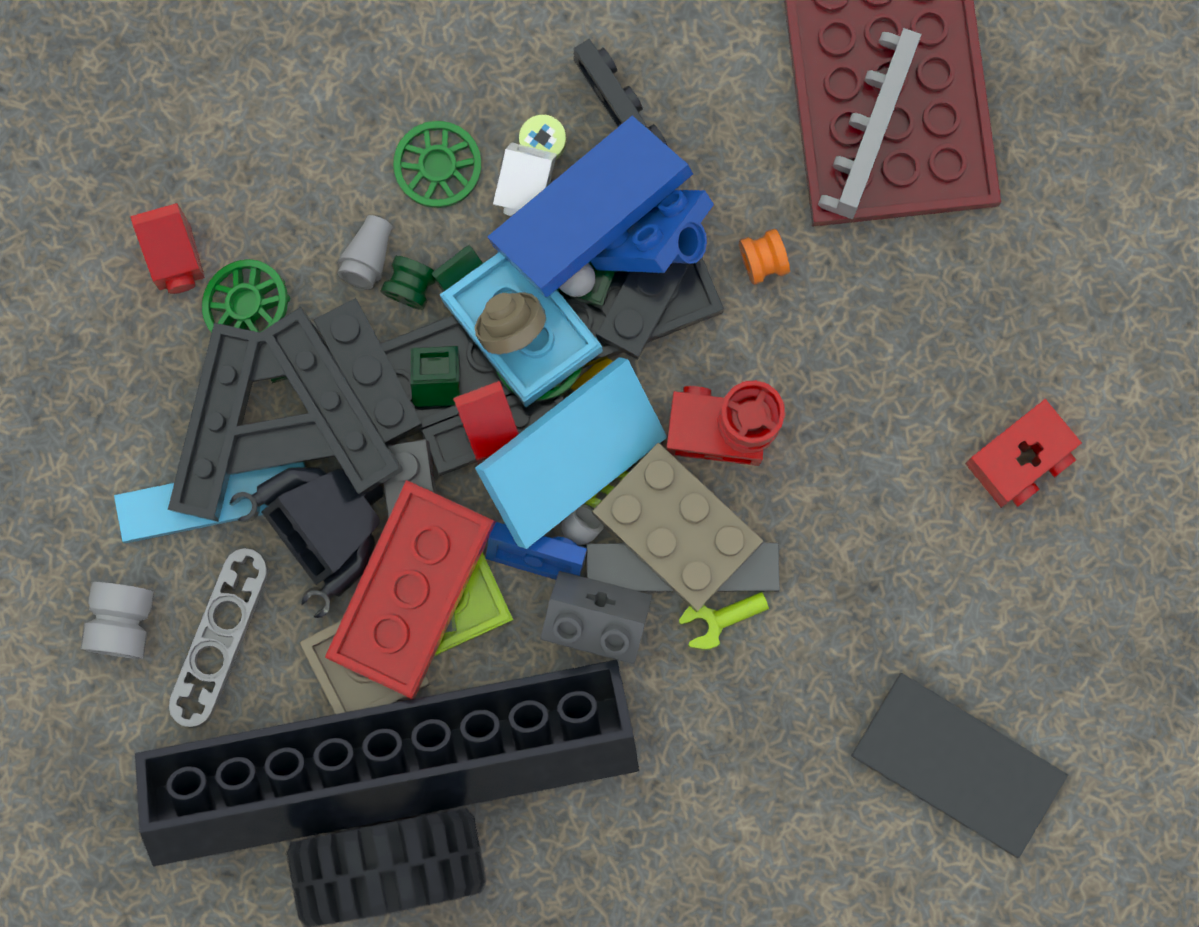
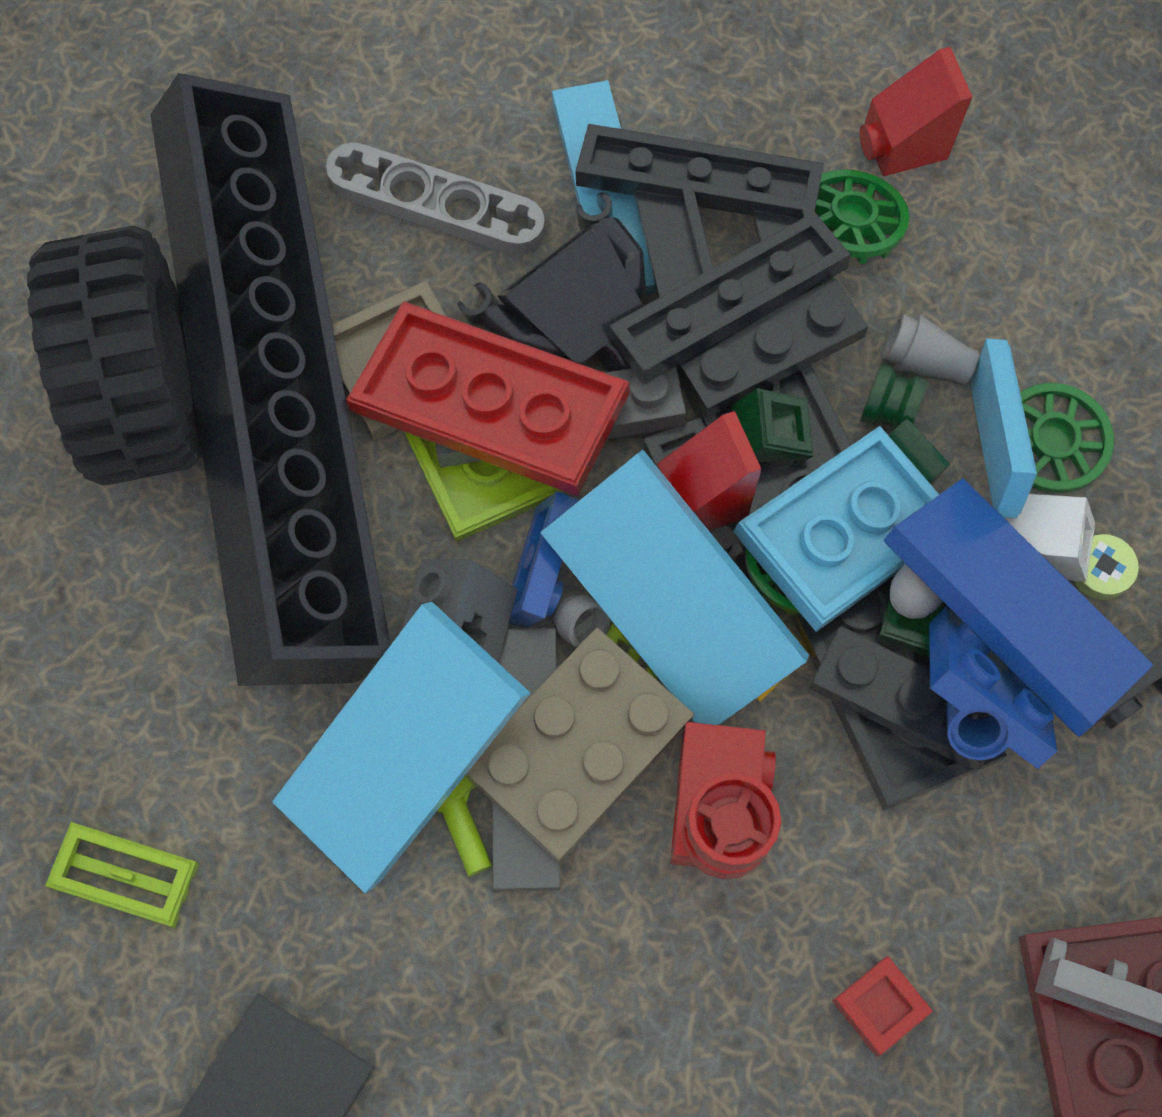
camera: 90 degrees right, 10 degrees down
light grey wheel [80,582,154,659] -> none
dark tan plate [474,292,547,355] -> none
orange wheel [739,228,790,285] -> none
none -> lime tile [45,822,199,929]
none -> medium azure tile [272,602,531,894]
none -> red plate [832,956,933,1057]
none -> medium azure tile [971,338,1037,518]

